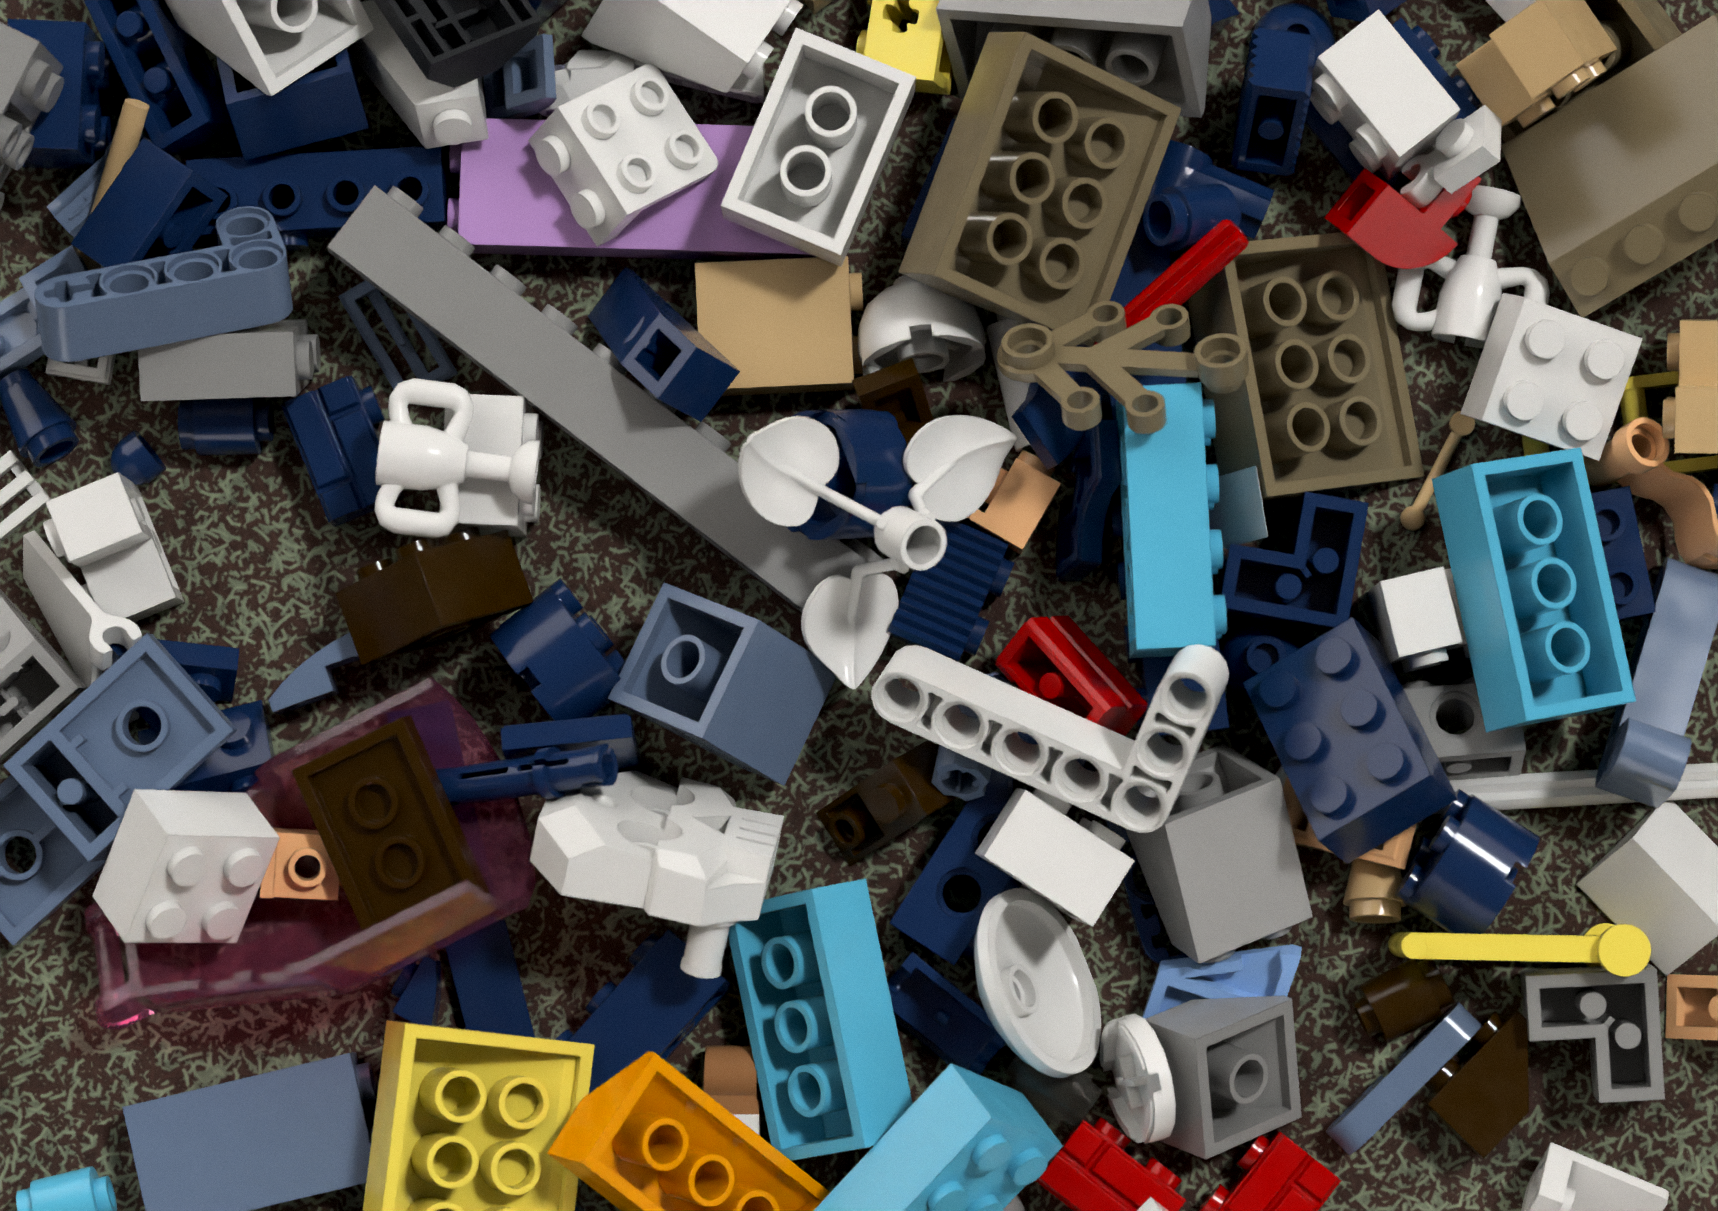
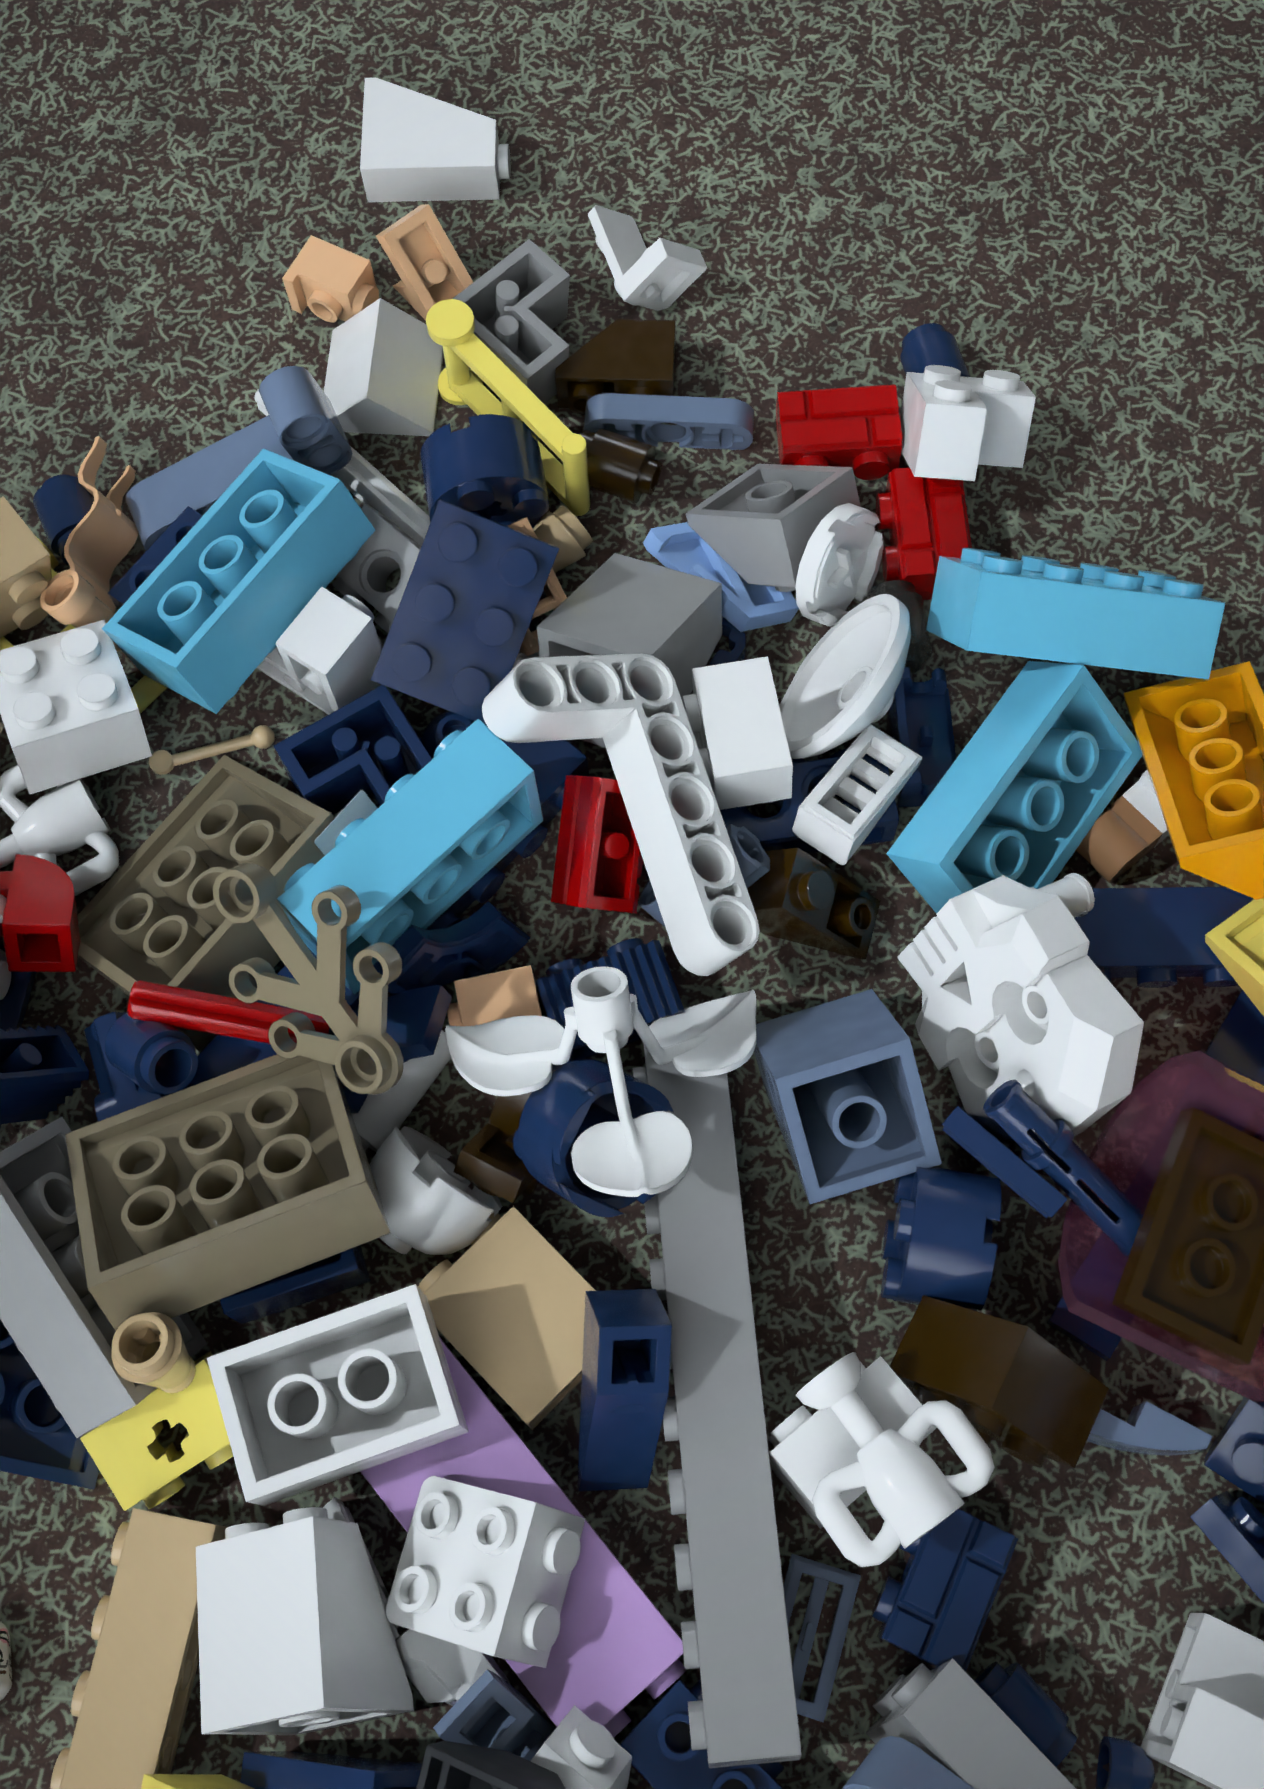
camera: 130 degrees left, 15 degrees down
none -> tan cone [111,1312,196,1393]
none -> white slope [792,724,923,865]

